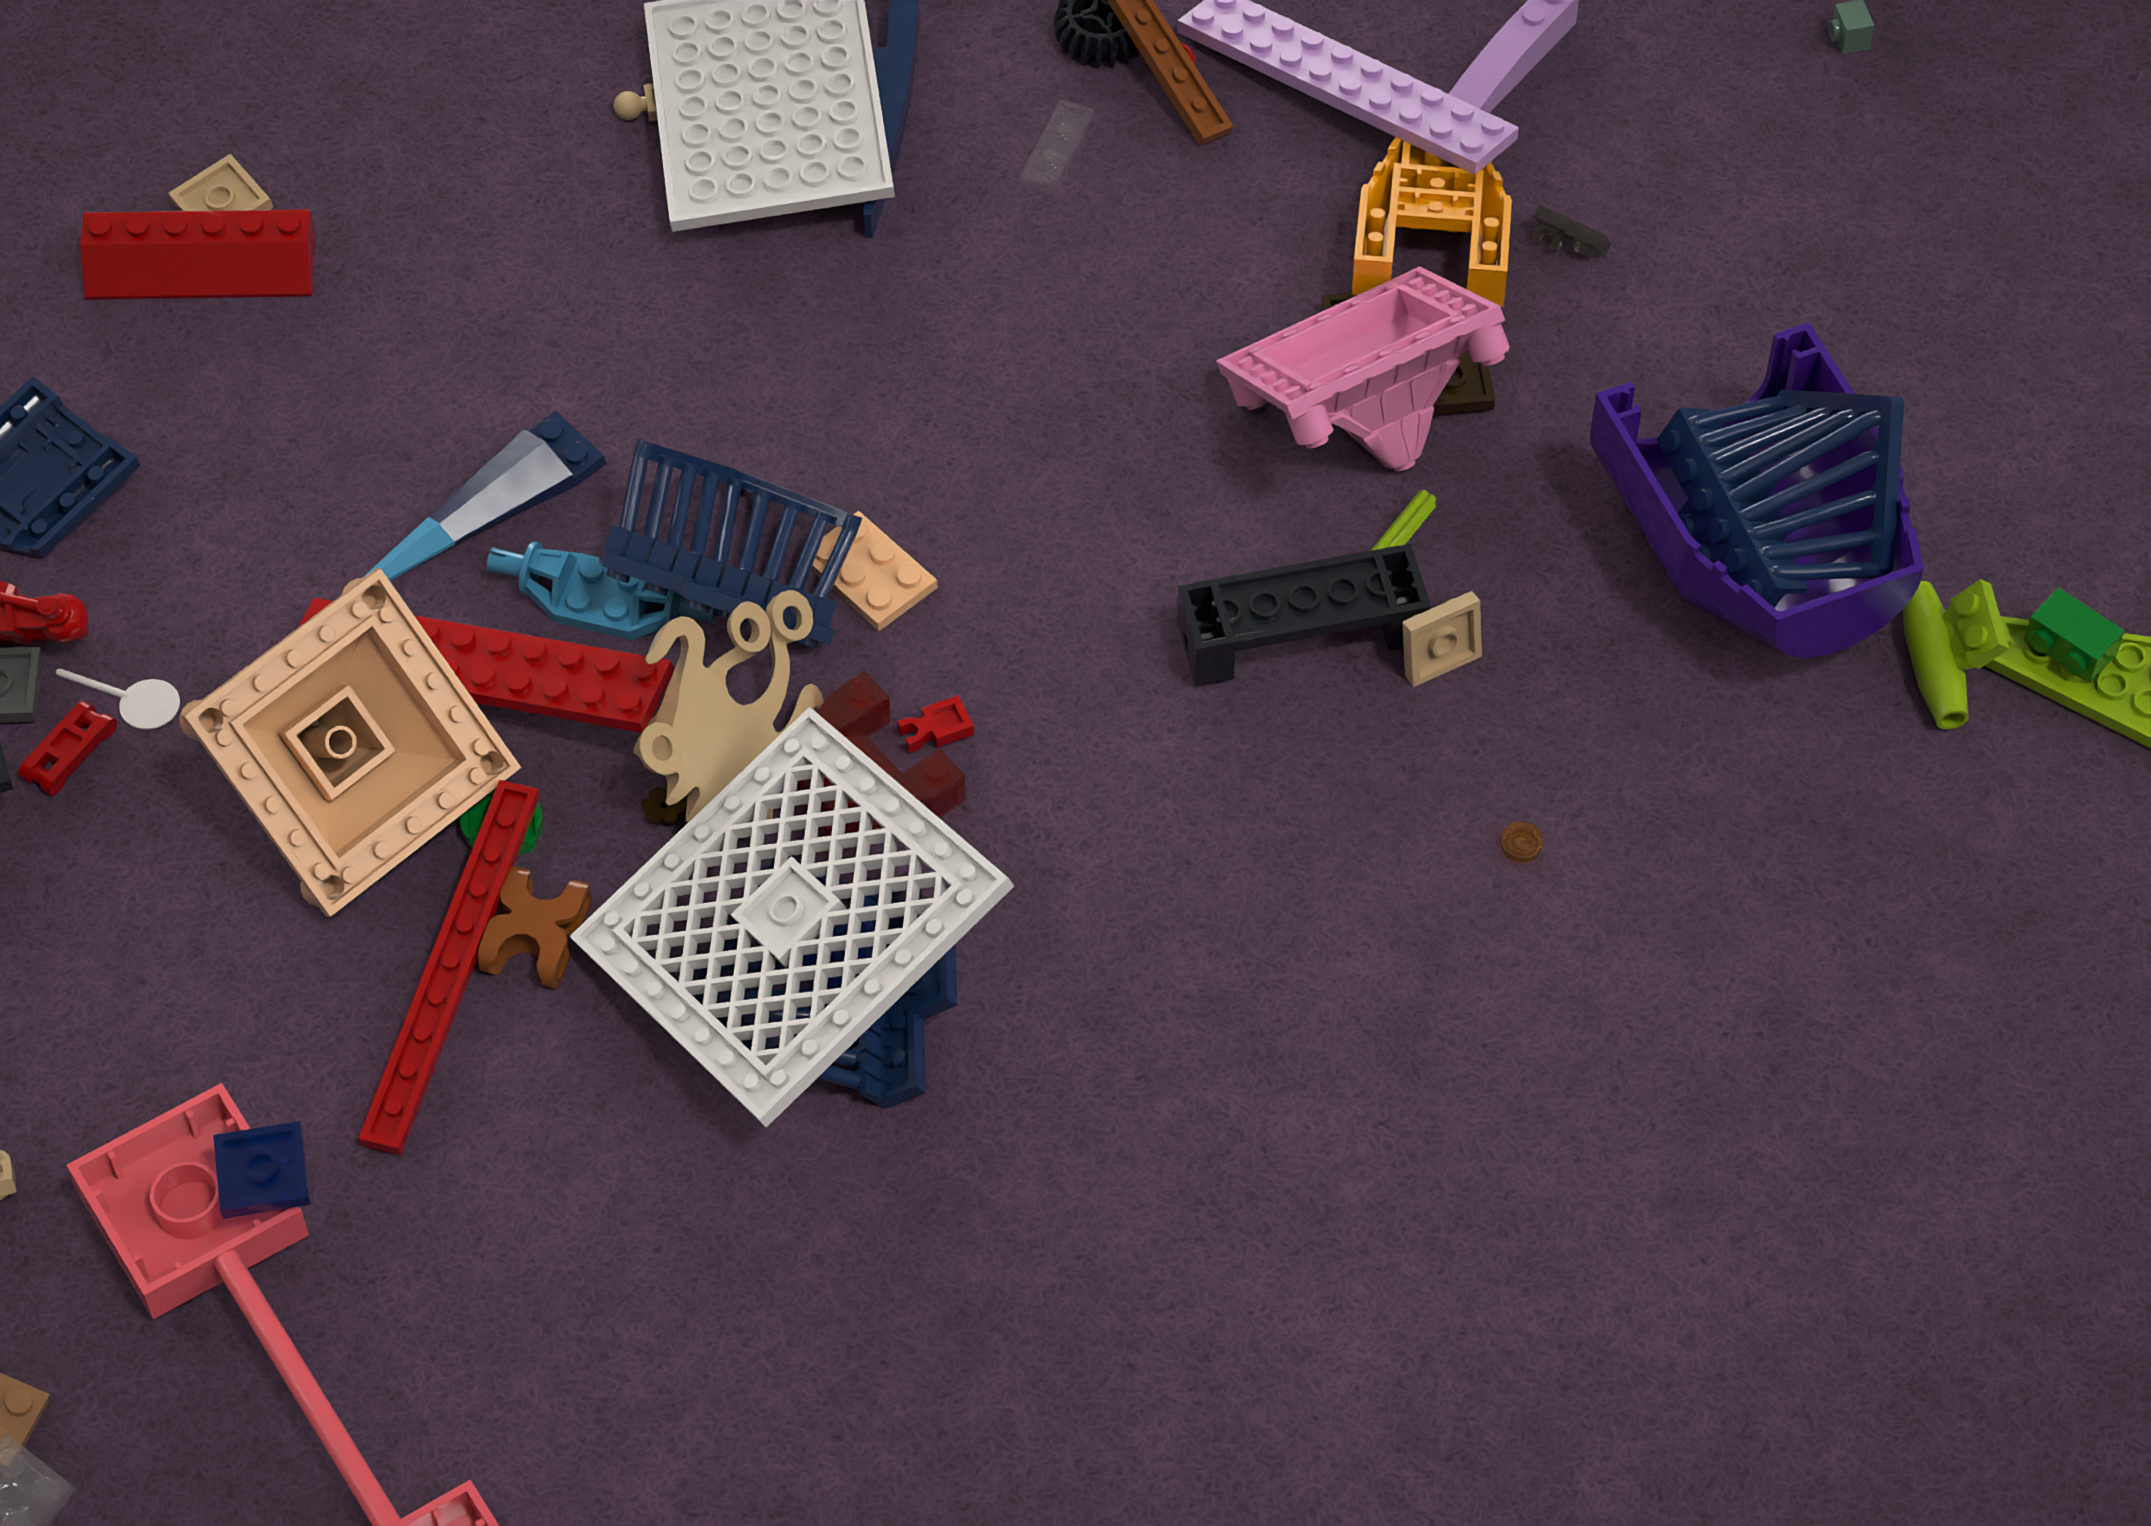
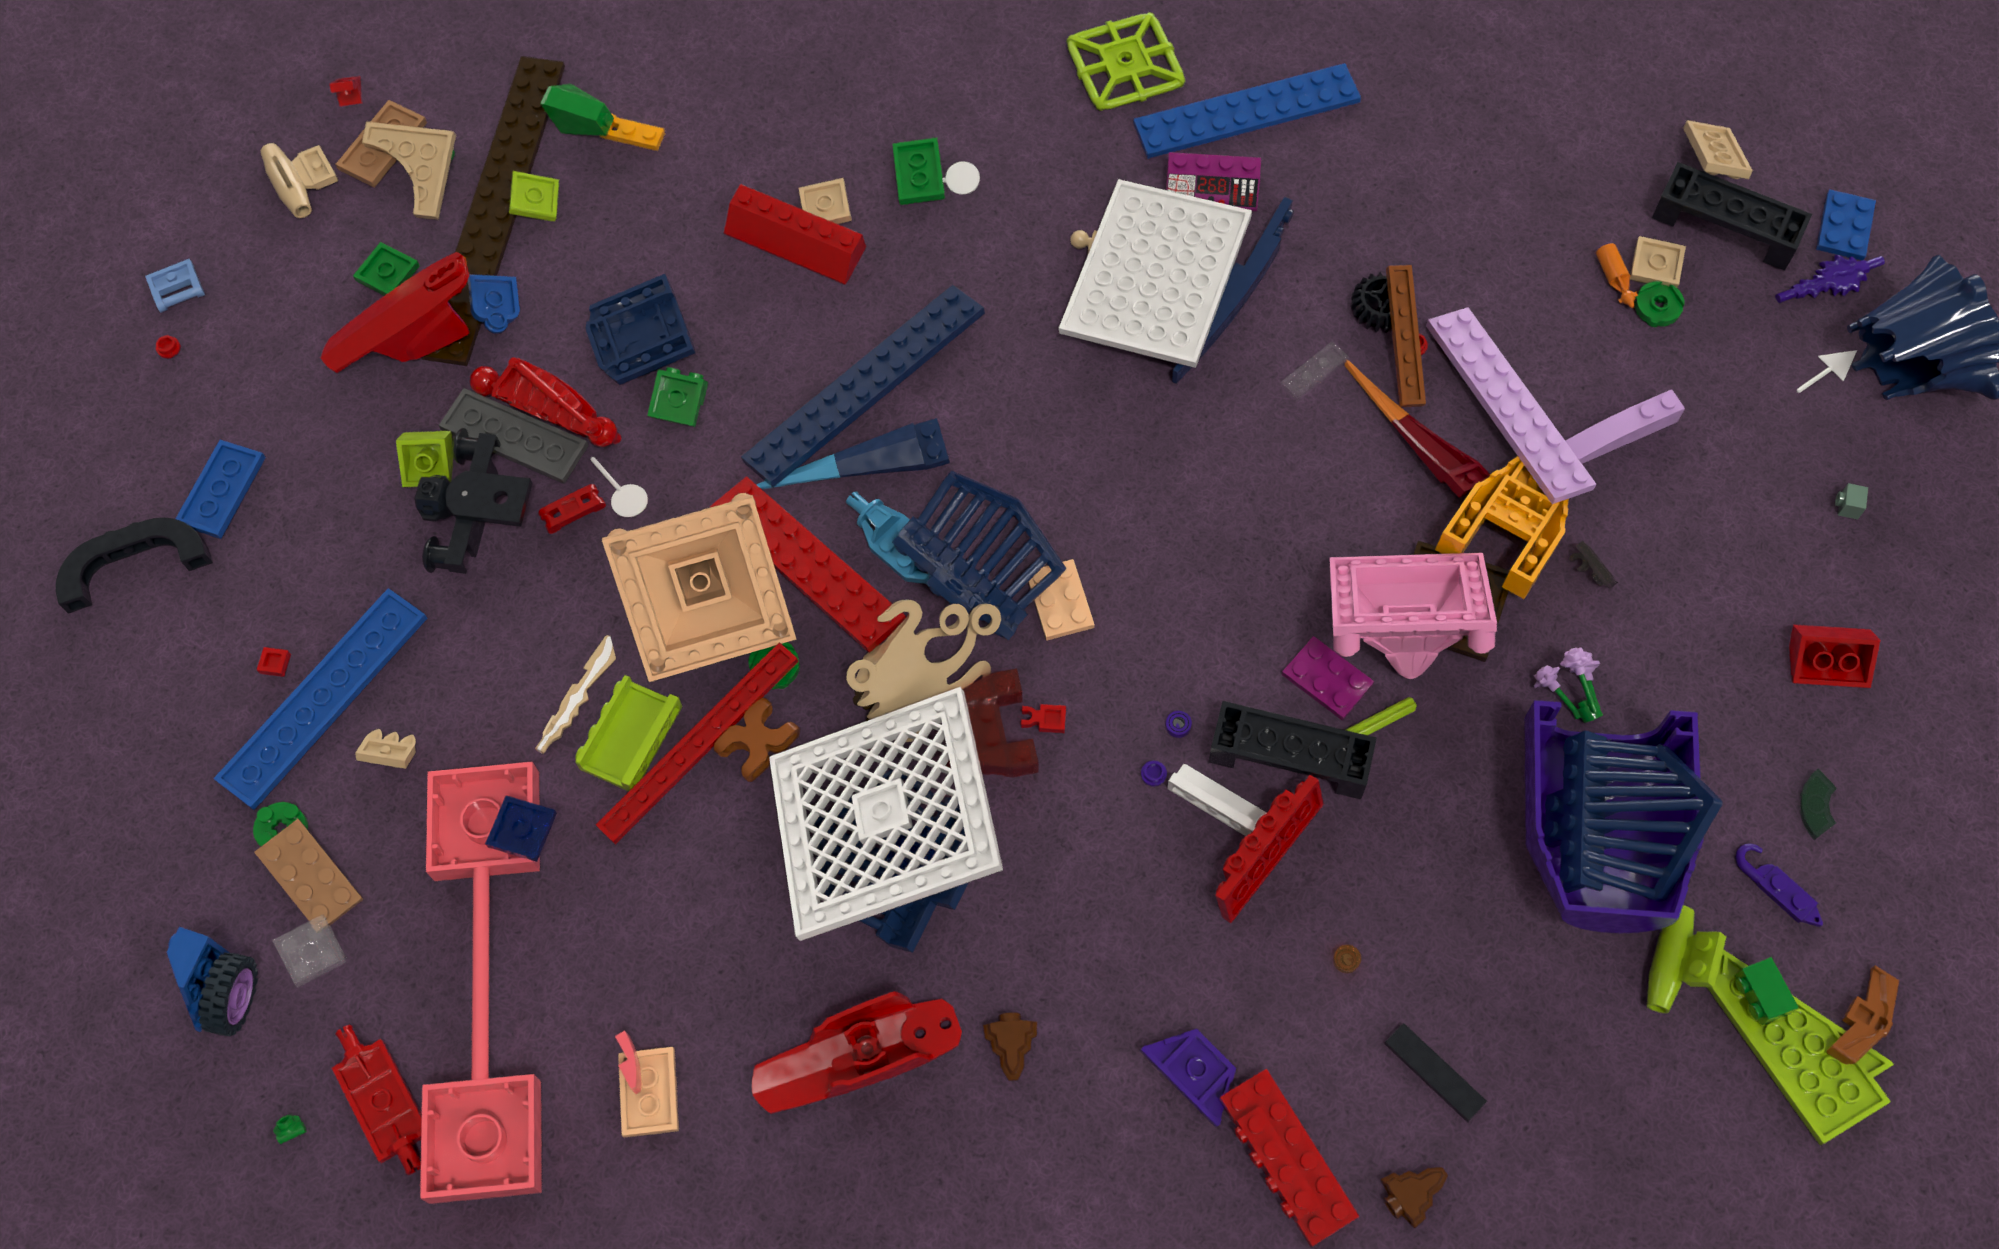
camera: 30 degrees right, 10 degrees up
tan plate [1402,591,1482,687] -> none
none -> tan sword [535,635,616,754]
none -> lime panel [575,675,683,792]
none -> coral slope [615,1031,641,1094]
none -> light nougat plate [618,1047,679,1138]
none -> green plate [647,367,708,427]
none -> dark blue plate [741,285,985,487]
none -> red piece [752,992,962,1114]
none -> green plate [893,138,945,205]
none -> white piece [943,162,980,194]
none -> reddish brown rock [983,1013,1037,1081]
none -> dark purple wing [1139,1029,1236,1127]
none -> dark purple plate [1141,761,1167,786]
none -> dark purple tile [1166,711,1192,738]
none -> white panel [1167,764,1266,836]
none -> red plate [1215,775,1324,923]
none -> red plate [1219,1069,1359,1247]
none -> magenta plate [1282,636,1374,721]
none -> dark red plate [1344,360,1490,498]
none -> reddish brown rock [1381,1167,1448,1229]
none -> black tile [1384,1023,1487,1123]
none -> plant [1534,647,1603,723]
none -> dark purple plate [1735,844,1823,927]
none -> red slope [1789,625,1881,688]
none -> clear green tile [1800,768,1837,840]

